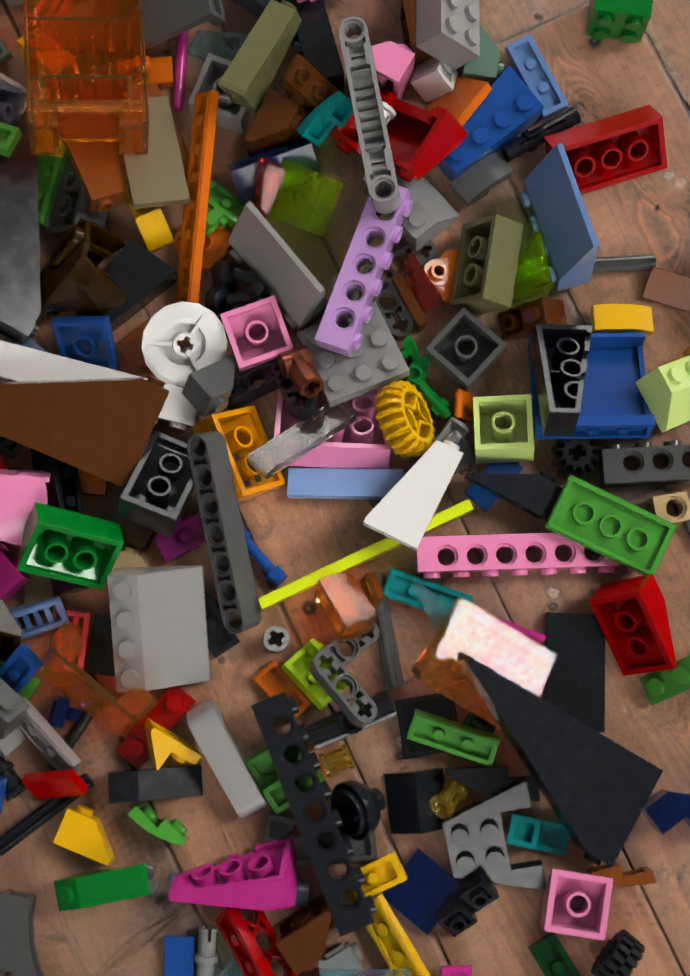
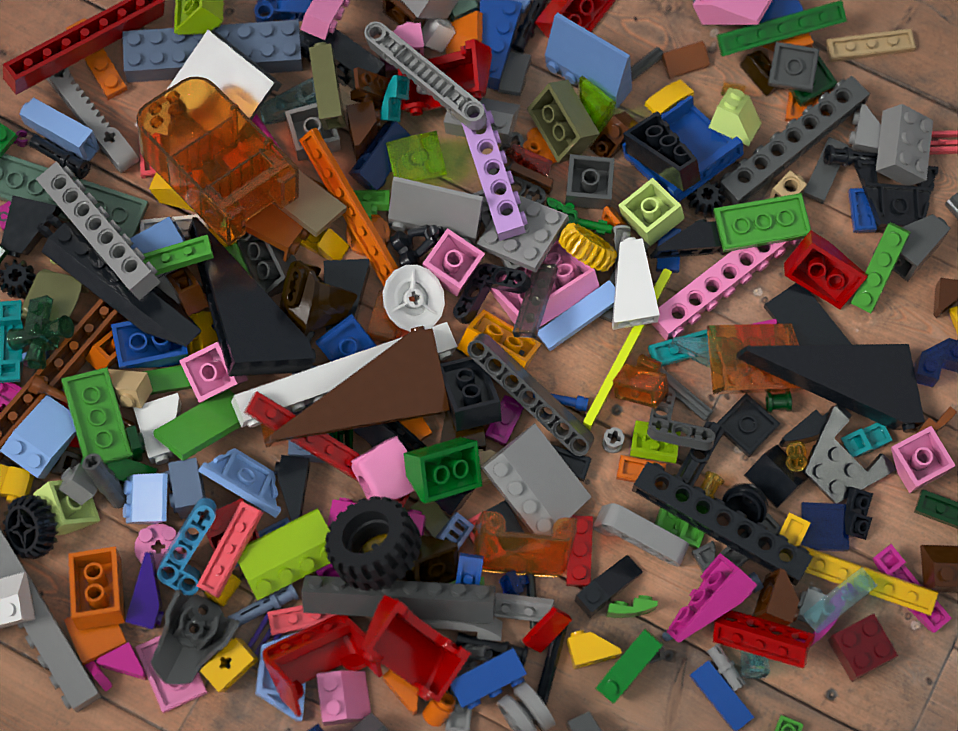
camera: 45 degrees left, 10 degrees down
yellow slope [144,718,202,771] -> none
dark grey slope [182,355,235,417] -> none
clear red slope [254,156,286,219] -> none
copper piece [277,345,324,399] -> none
bright green tile [406,709,501,767] -> none

